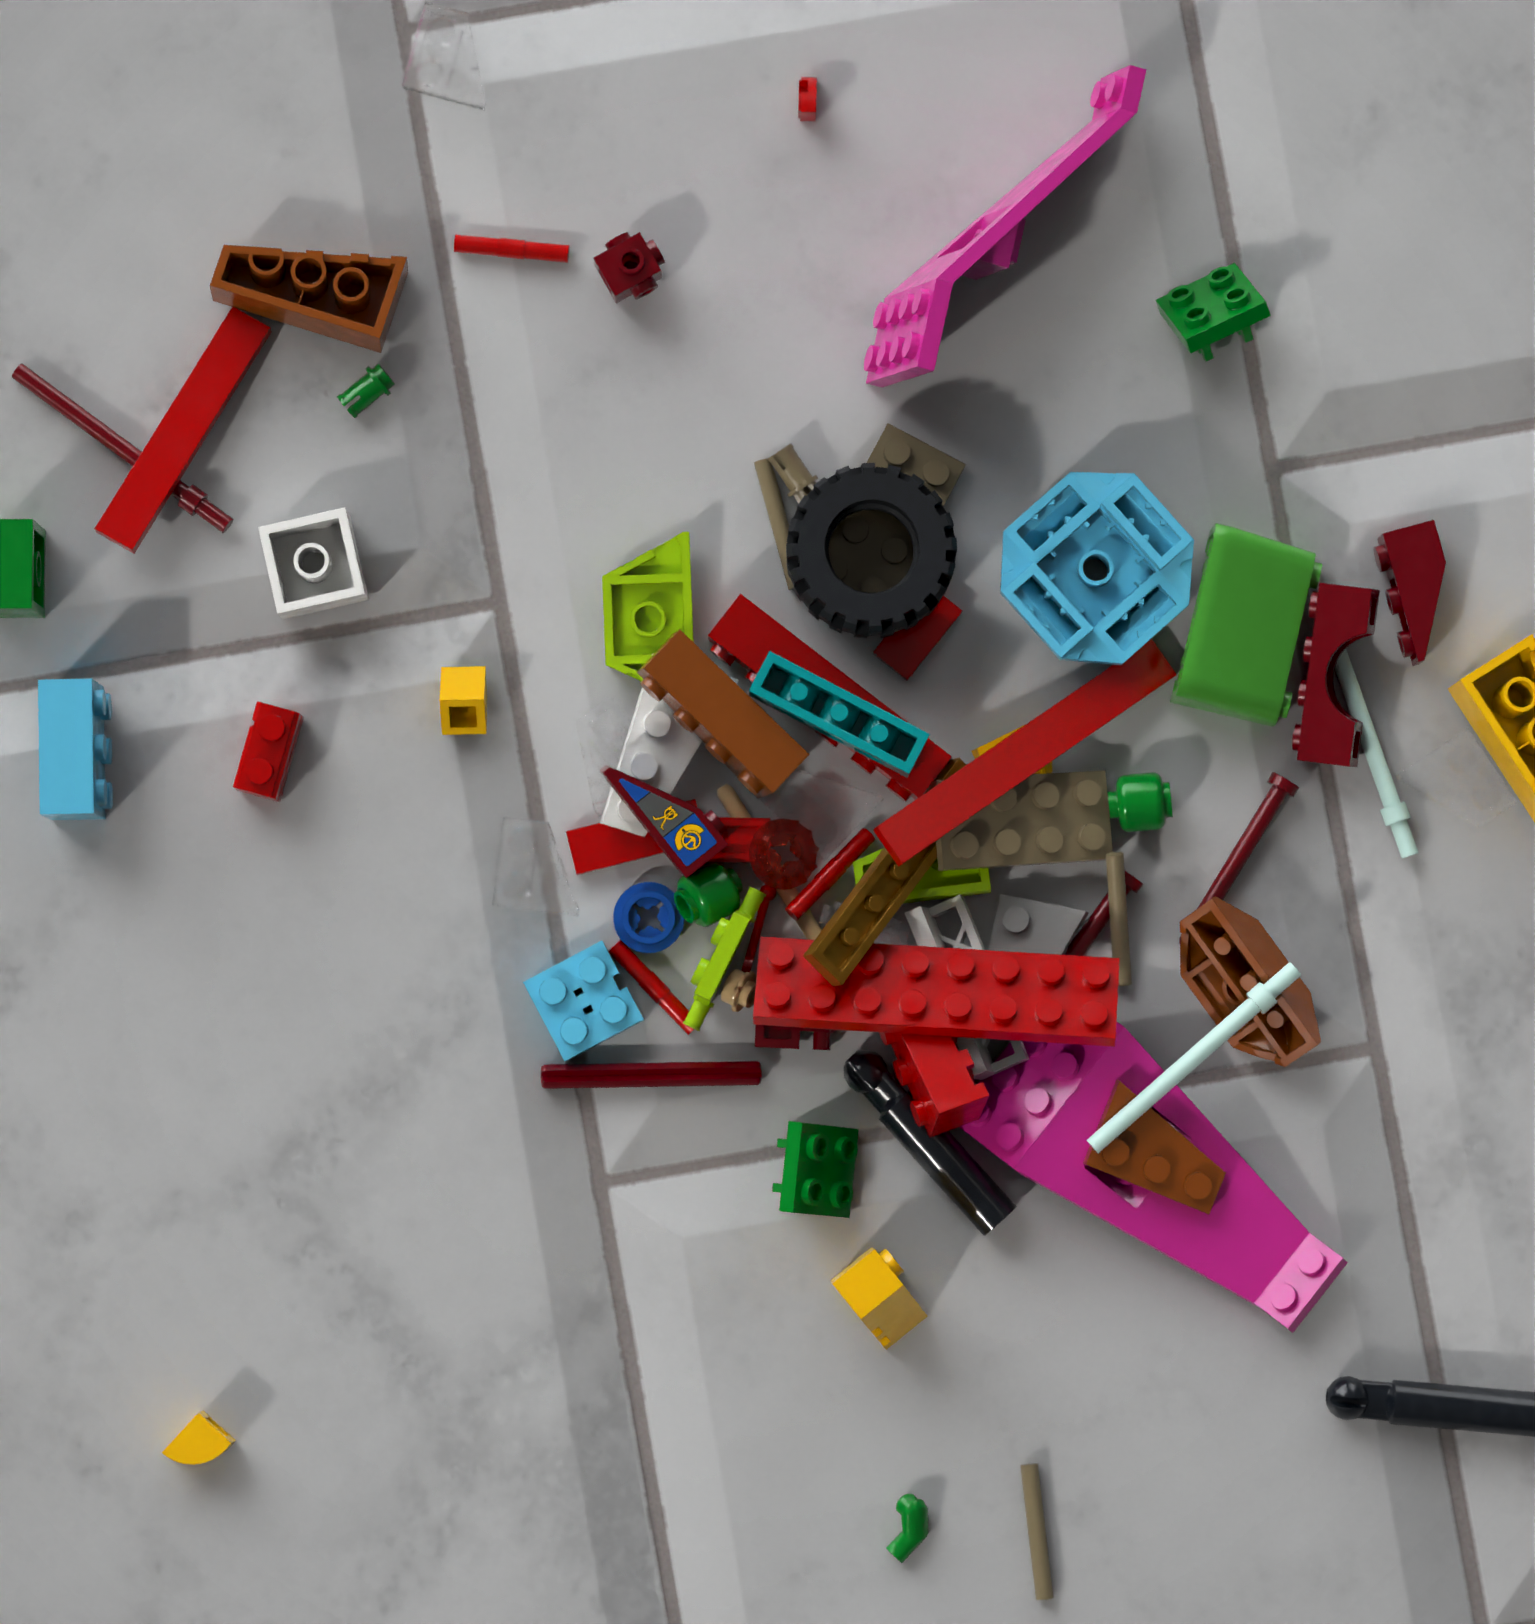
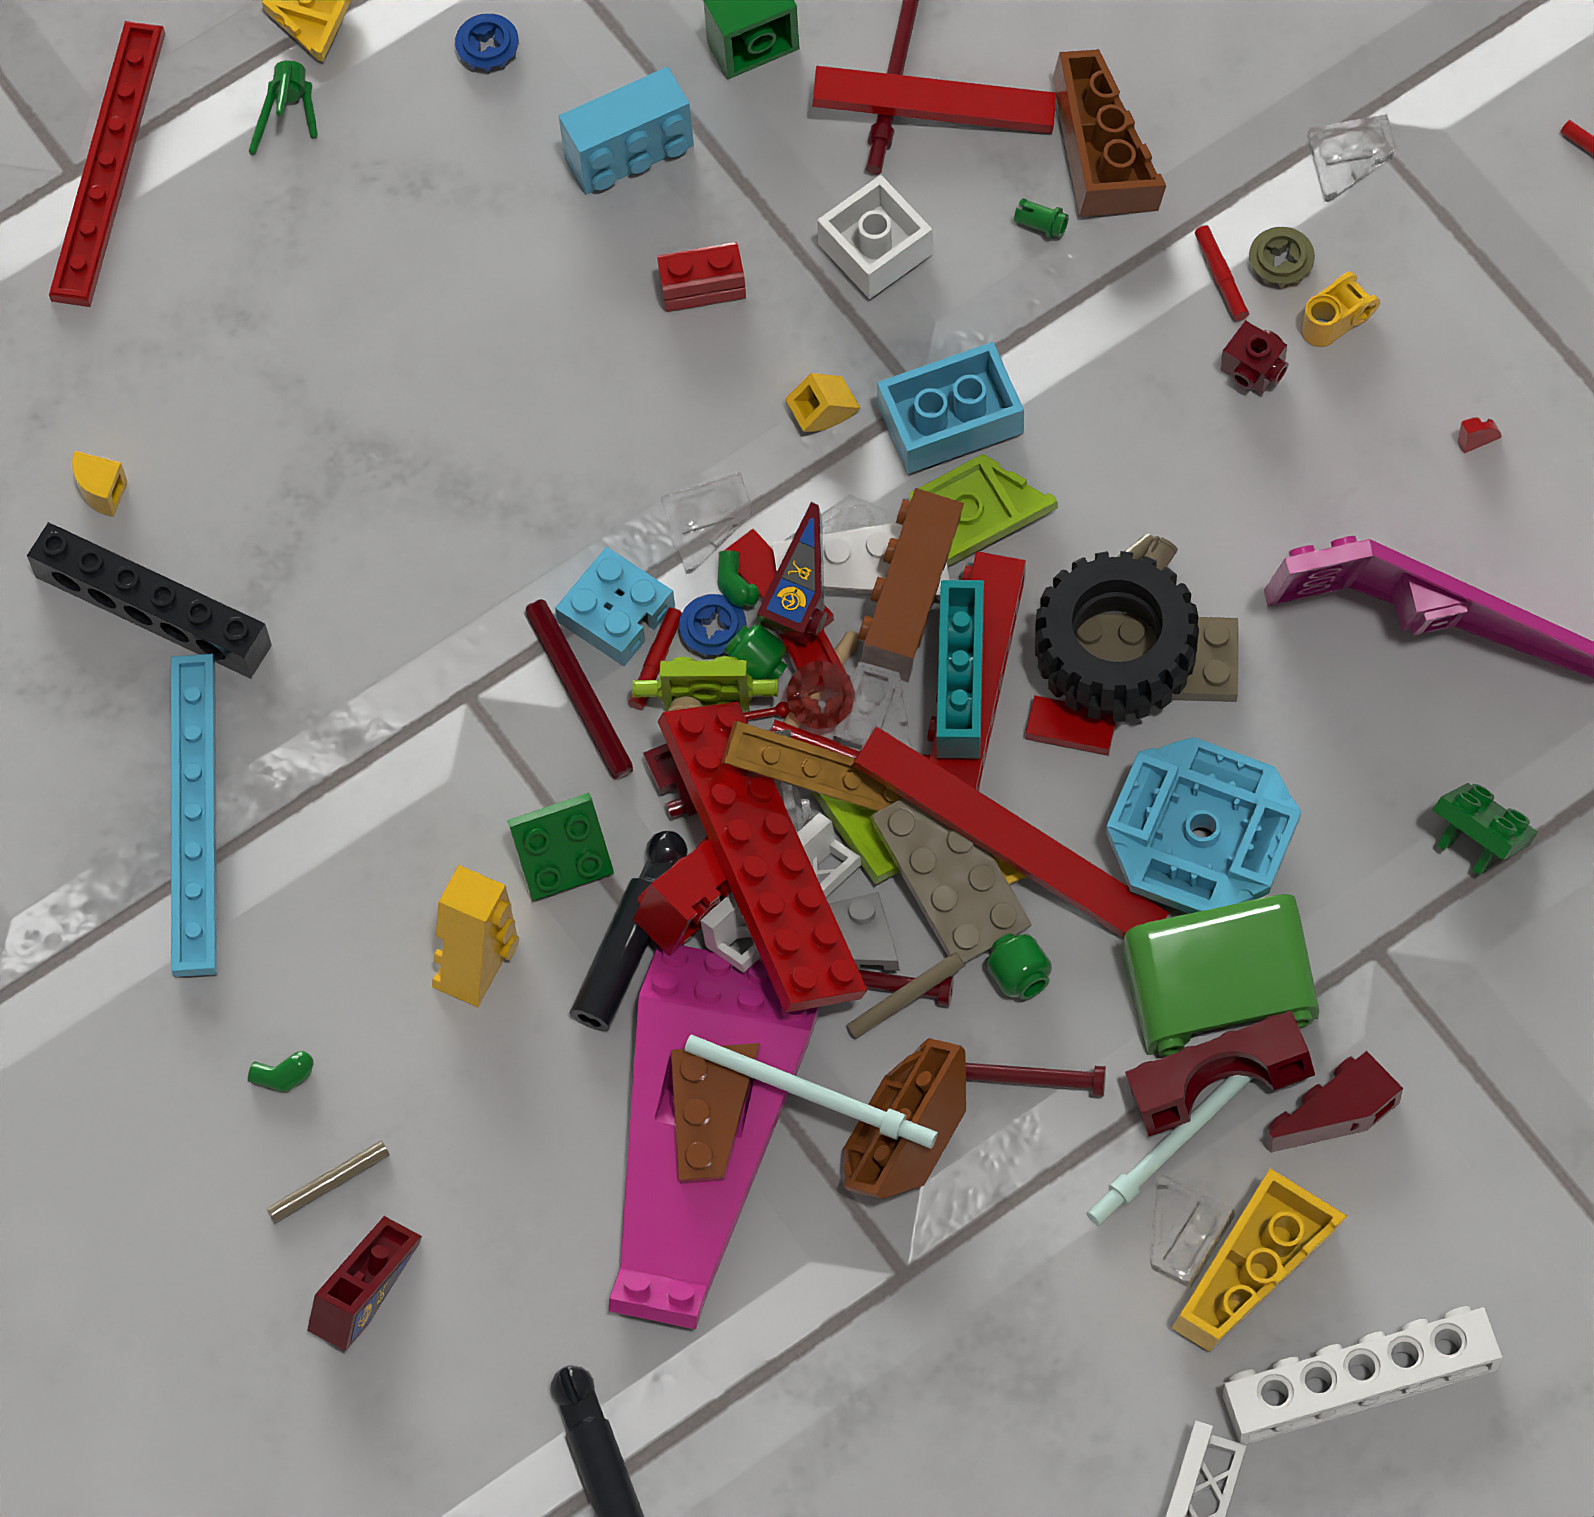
camera: 70 degrees right, 20 degrees down
none -> black brick [27,522,272,679]
none -> medium azure plate [171,654,217,977]
none -> dark red slope [307,1216,422,1351]
none -> green arm [717,551,759,607]
none -> medium azure brick [877,342,1024,474]
none -> olive gear [1249,227,1315,288]
none -> yellow piece [1301,271,1380,347]

